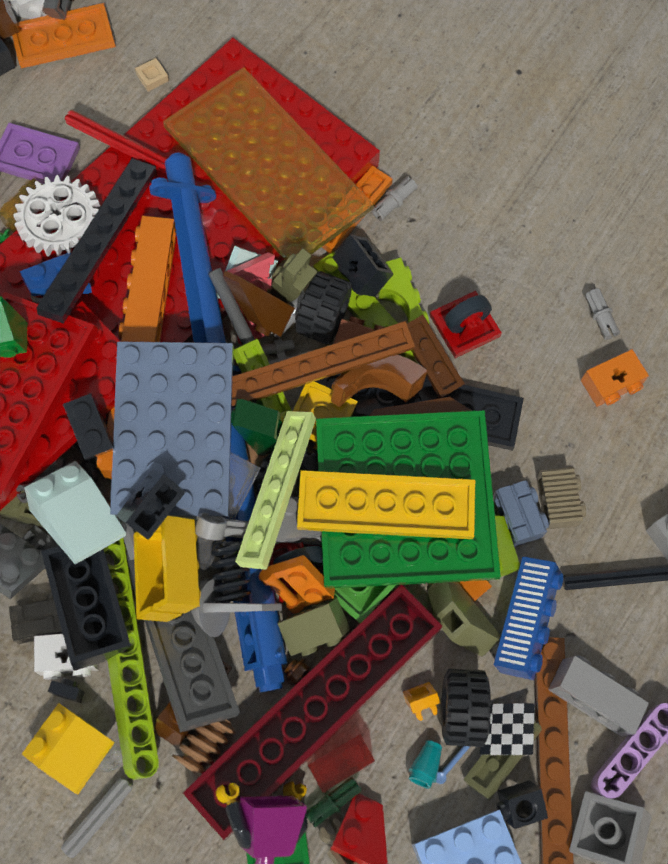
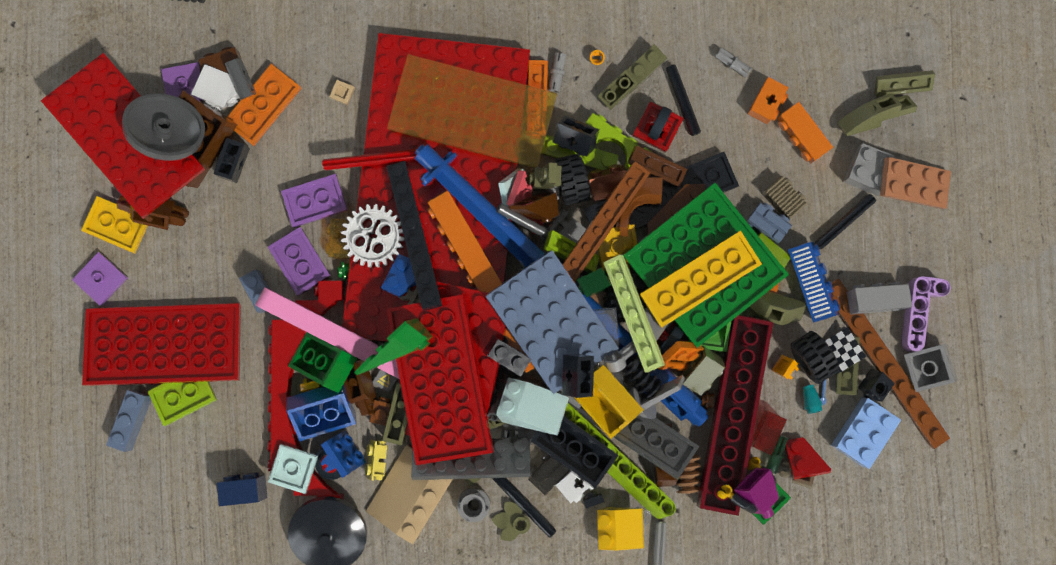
camera: 30 degrees left, 15 degrees up
none -> light orange hinge [589,50,605,65]
none -> olive slope [598,44,668,110]
none -> black axle [666,64,701,136]
none -> orange brick [777,102,833,164]

